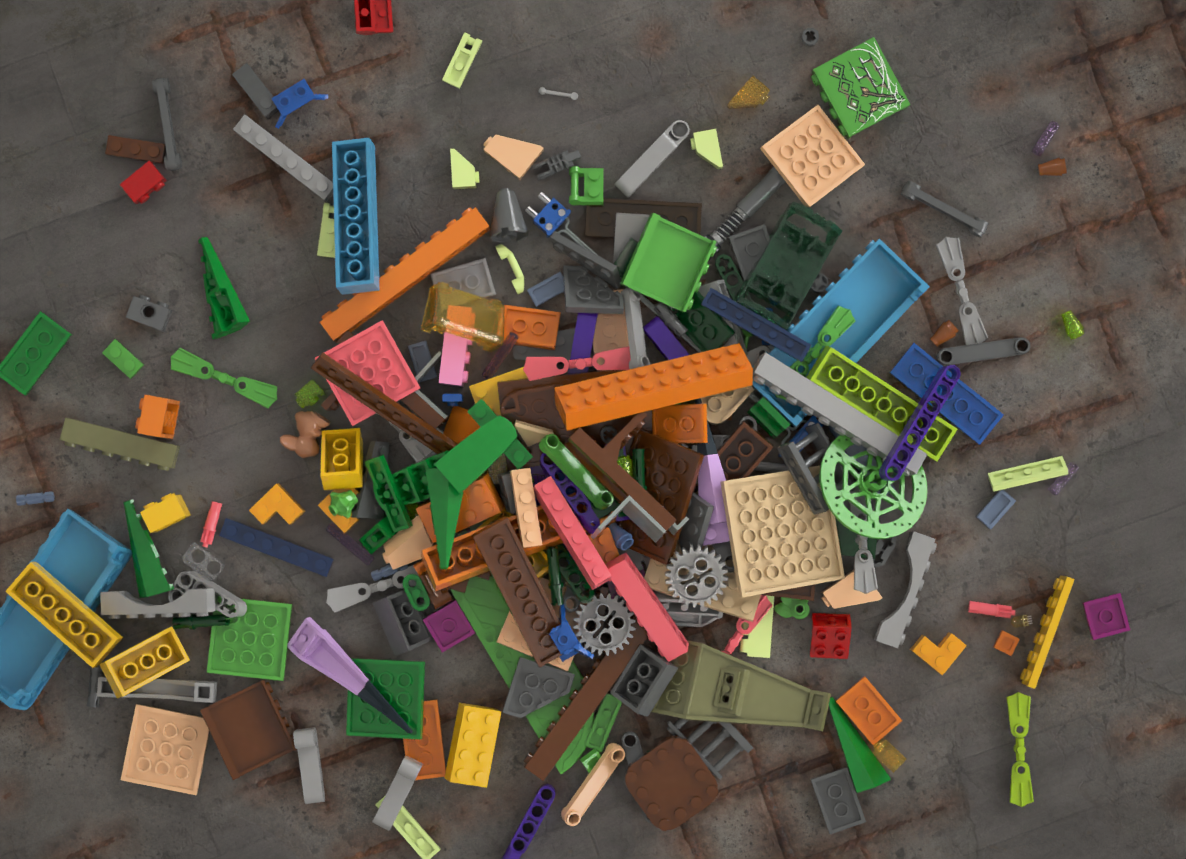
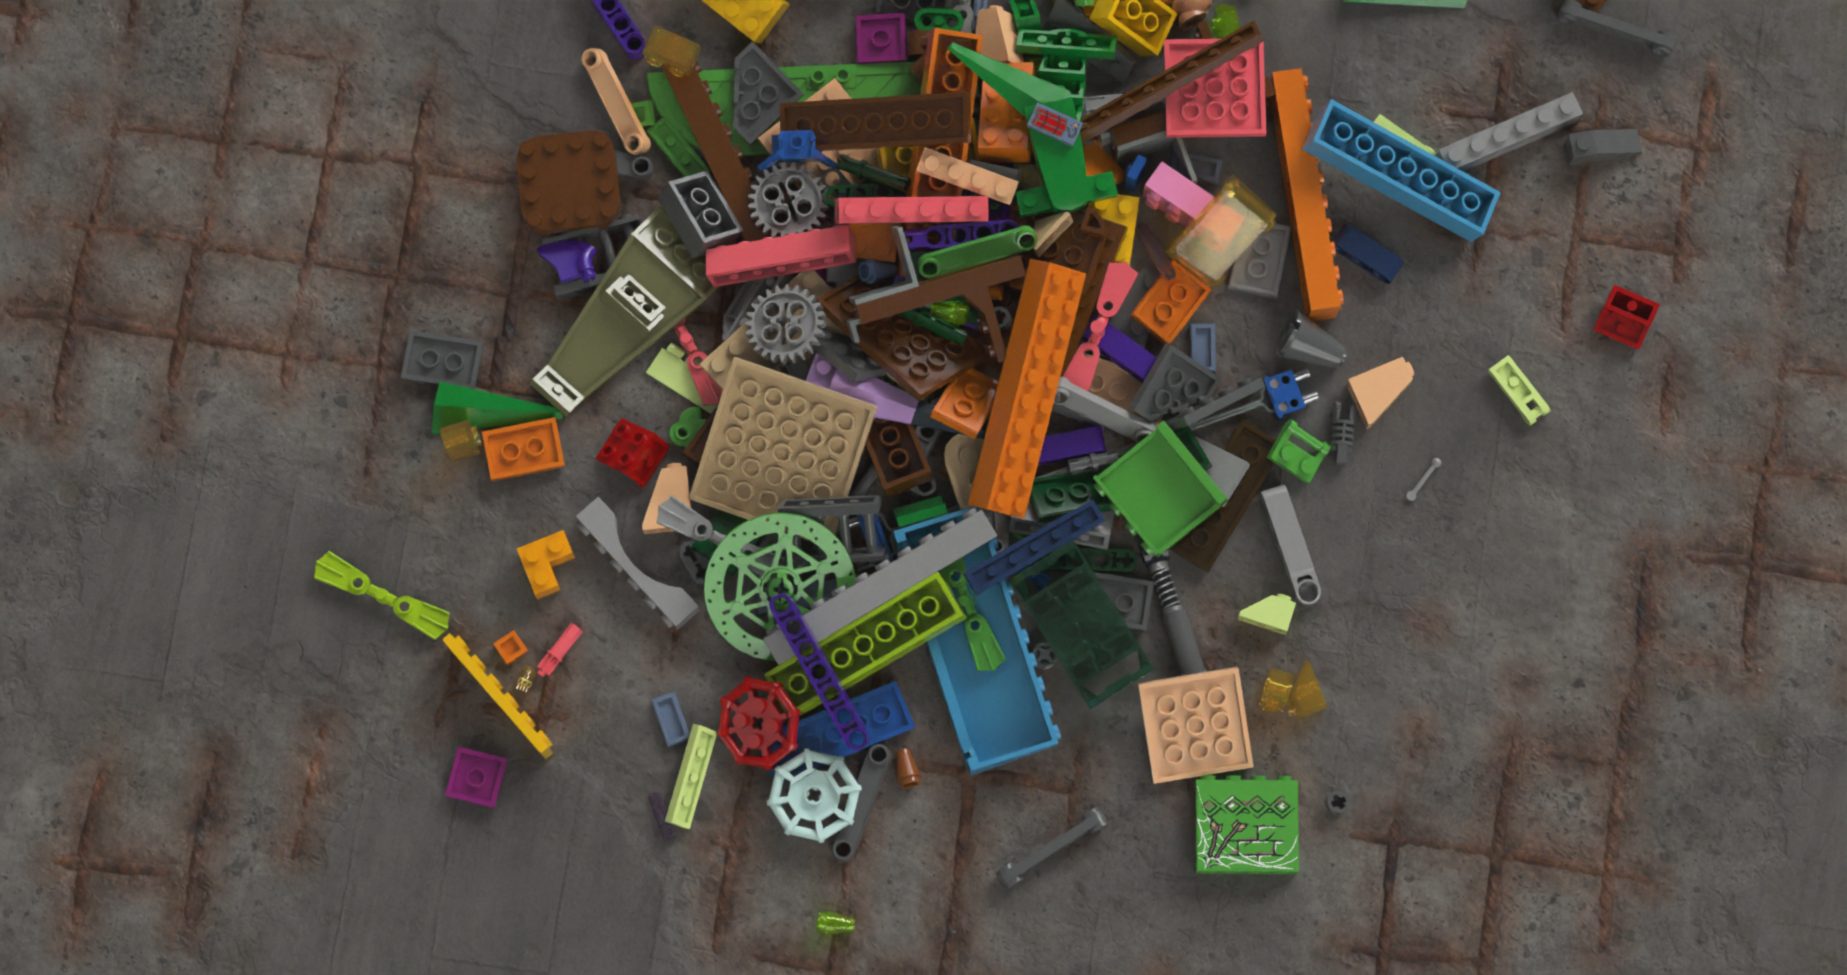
camera: 120 degrees right, 10 degrees down
blue piece [271,79,328,129] -> none
yellowish green slope [450,149,480,189] -> none
yellowish green bar [495,244,524,294] -> none
light grey piece [936,237,988,345] -> none
none -> dark purple arm [537,241,597,283]
none -> clear yellow brick [643,26,702,77]
none -> red plate [716,676,802,770]
none -> light aqua plate [766,748,862,843]
none -> tile [1027,102,1083,147]
none -> clear yellow brick [1258,668,1295,713]
none -> dark blue beam [1332,224,1404,284]

